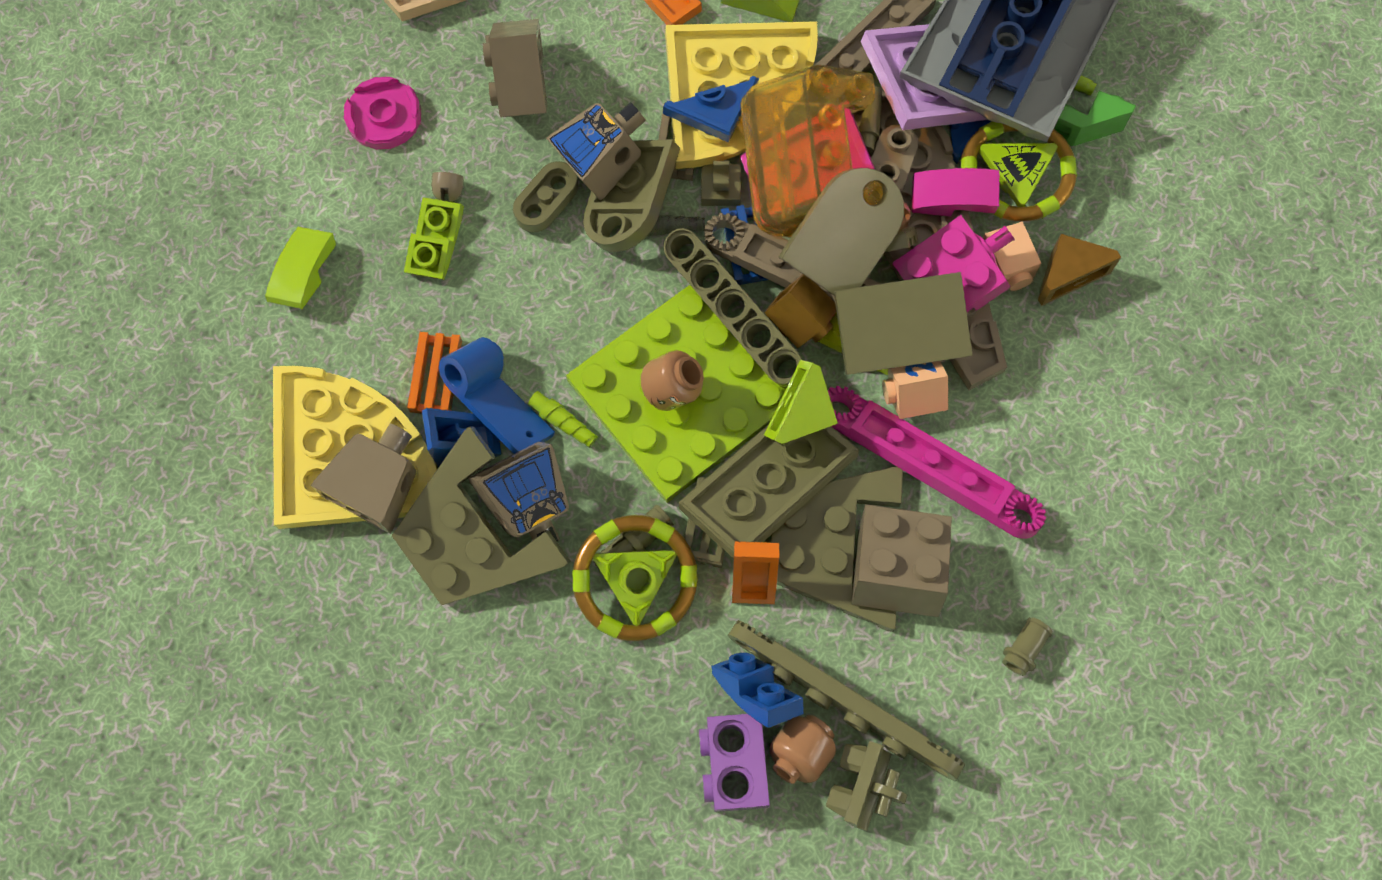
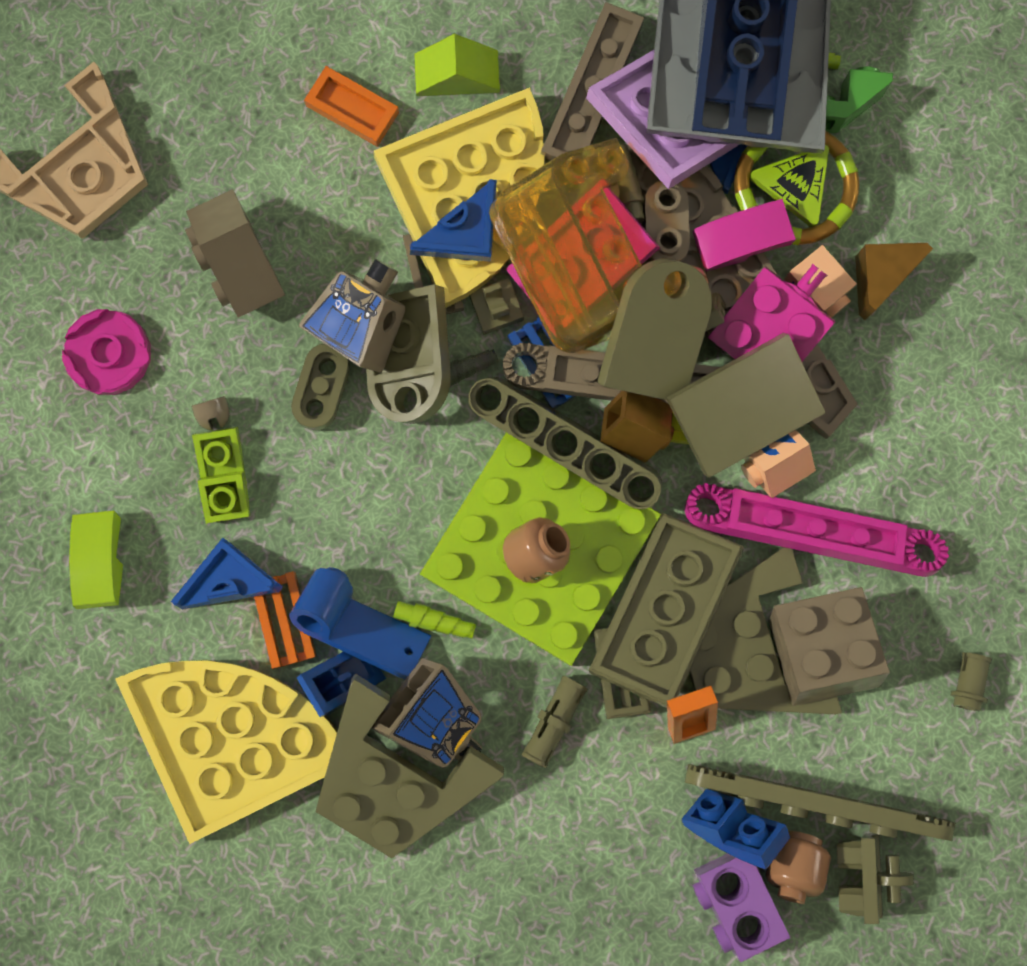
camera: 25 degrees left, 10 degrees up
dark tan torso [311,423,416,534] -> none
lime piece [572,515,697,641] -> none
lime slope [764,360,838,444] -> none
none -> blue tile [171,538,283,609]

